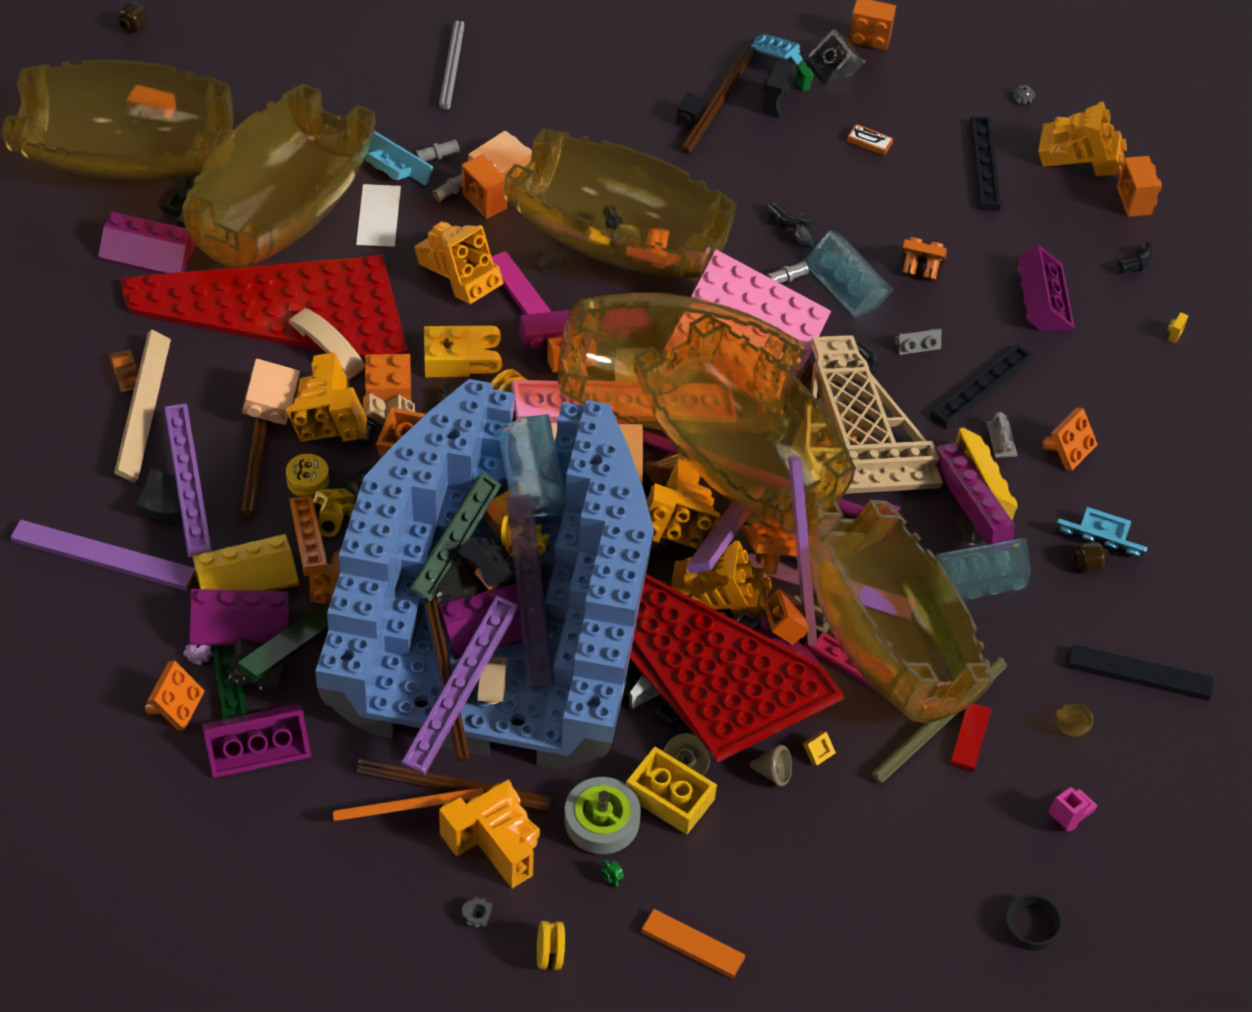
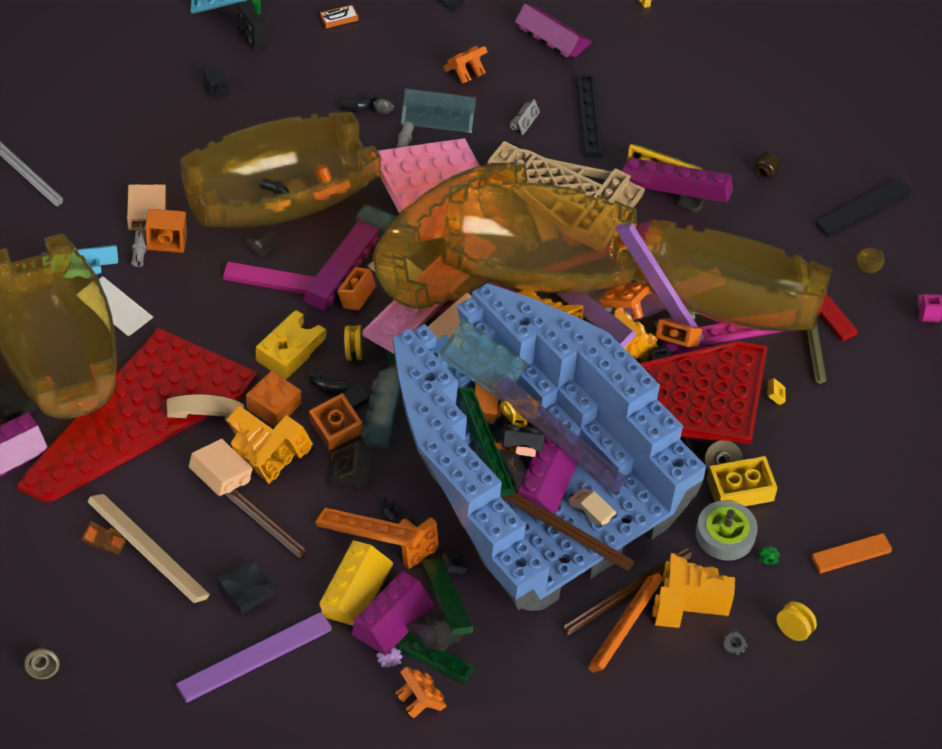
camera: 50 degrees left, 0 degrees up
medium lavender tile [164,403,212,557] -> none
magenta slope [202,704,311,778] -> none
yellow head [286,454,329,497] -> none
yellow piece [313,488,356,537] -> none
tan slope [363,393,415,424] -> none
medium lavender tile [402,595,519,776] -> none
light orange brick [414,221,504,304] -> none
light grey pin [416,139,459,161] -> none
reddish brown axle [682,45,755,154] -> none
dark tan hat [750,745,792,787] -> none
clear light blue slope [931,538,1031,603] -> none
light grey hinge [986,412,1017,458] -> none
orange plate [1042,407,1098,471] -> none
medium azure bracket [1056,507,1147,557] -> none

